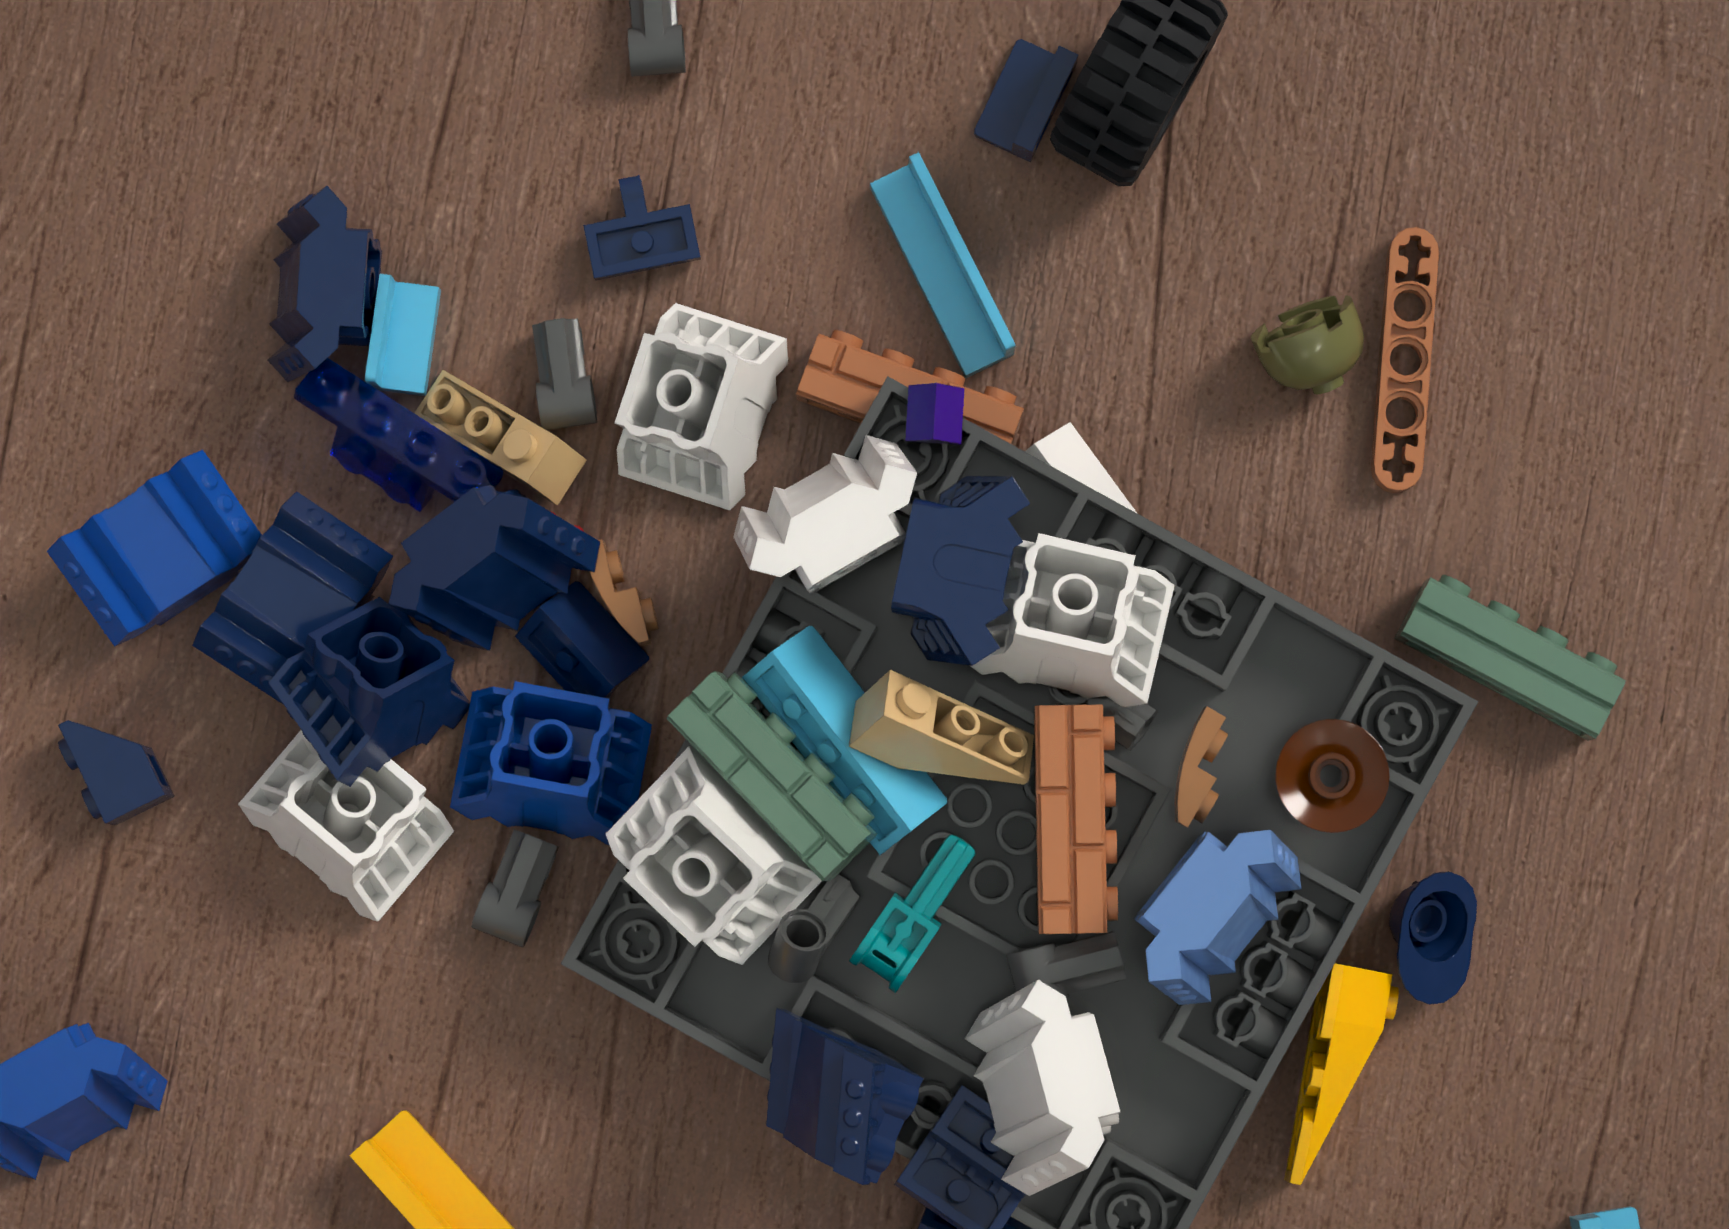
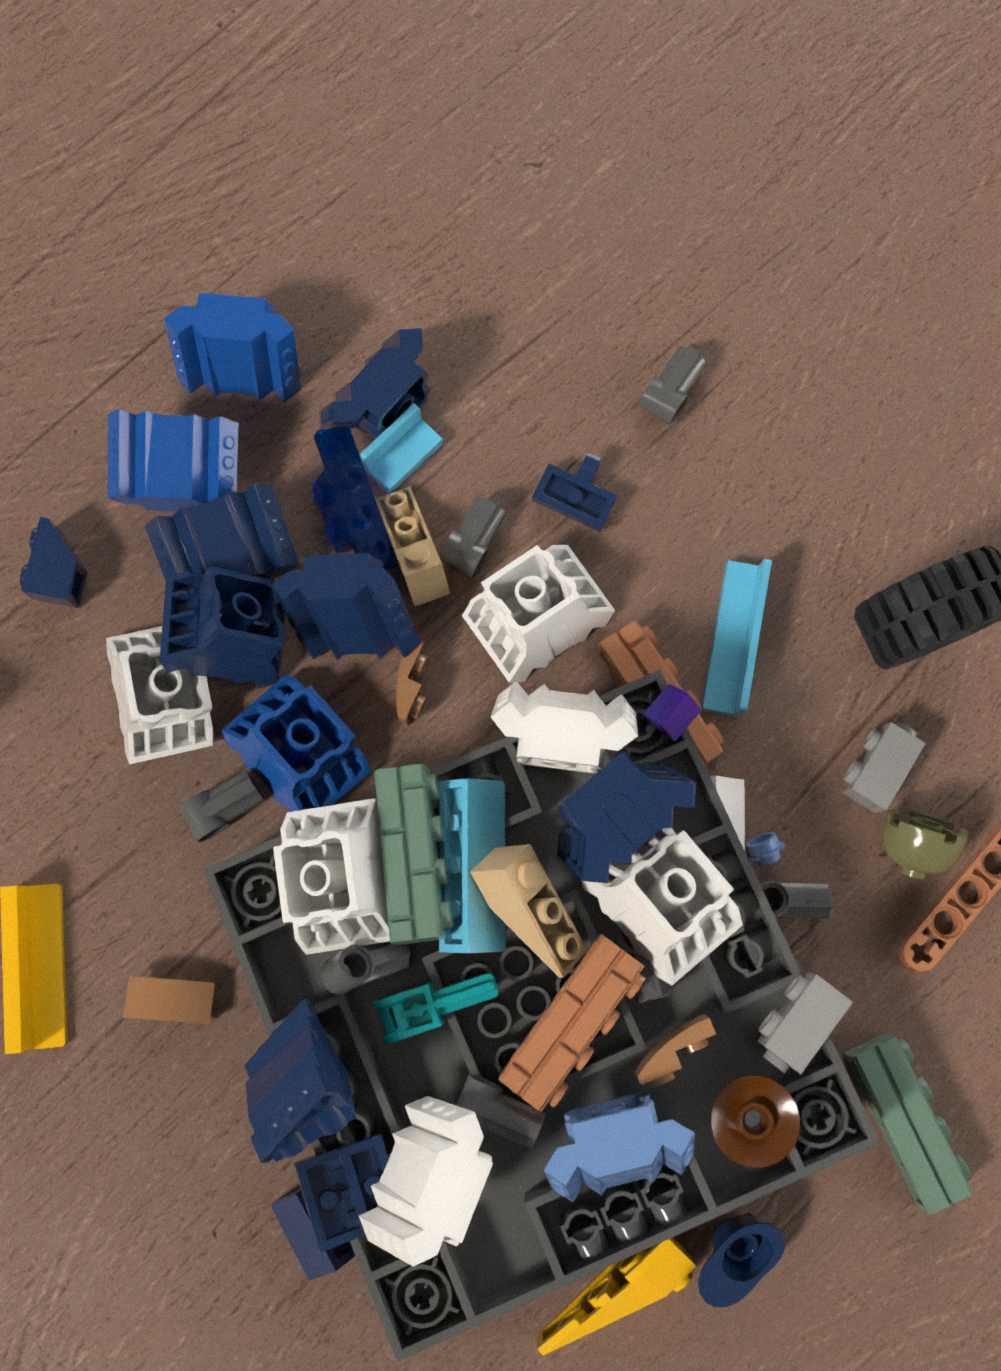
camera: 30 degrees right, 5 degrees down
dark blue panel [515,581,649,698] -> none
dark blue panel [974,39,1079,162] -> none
none -> medium nougat slope [122,976,215,1024]
none -> blue slope [164,293,301,403]
none -> medium blue plate [746,832,785,866]
none -> light grey brick [757,972,853,1074]
none -> dark grey piece [760,881,832,919]
none -> light grey brick [841,722,926,813]

